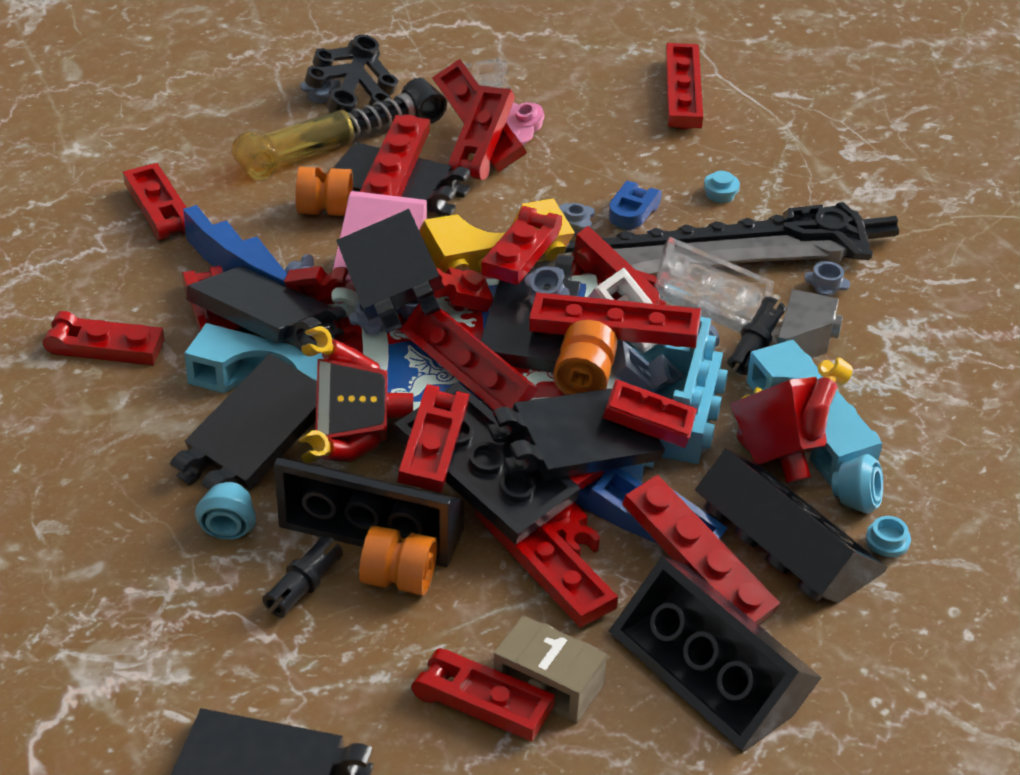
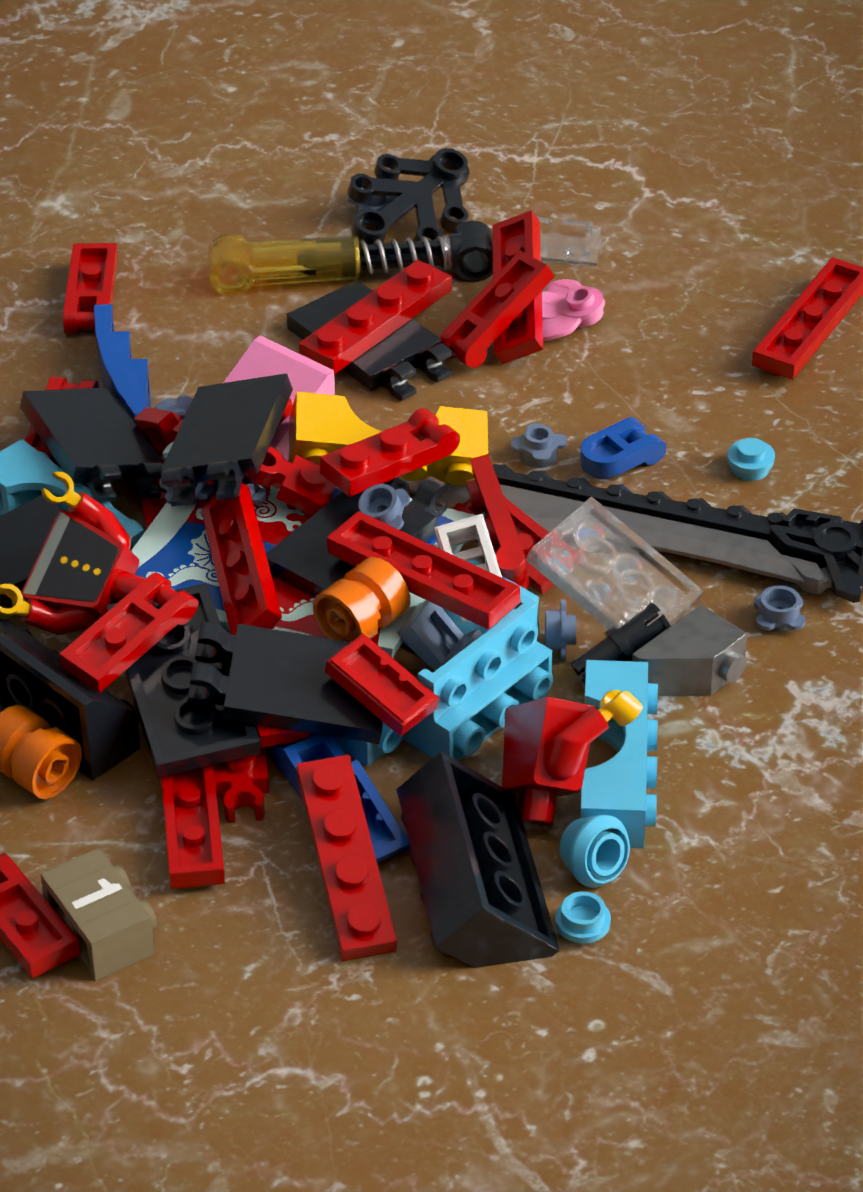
camera: 30 degrees right, 0 degrees up
orange wheel [296,166,353,216] -> none
black slope [608,556,822,751] -> none

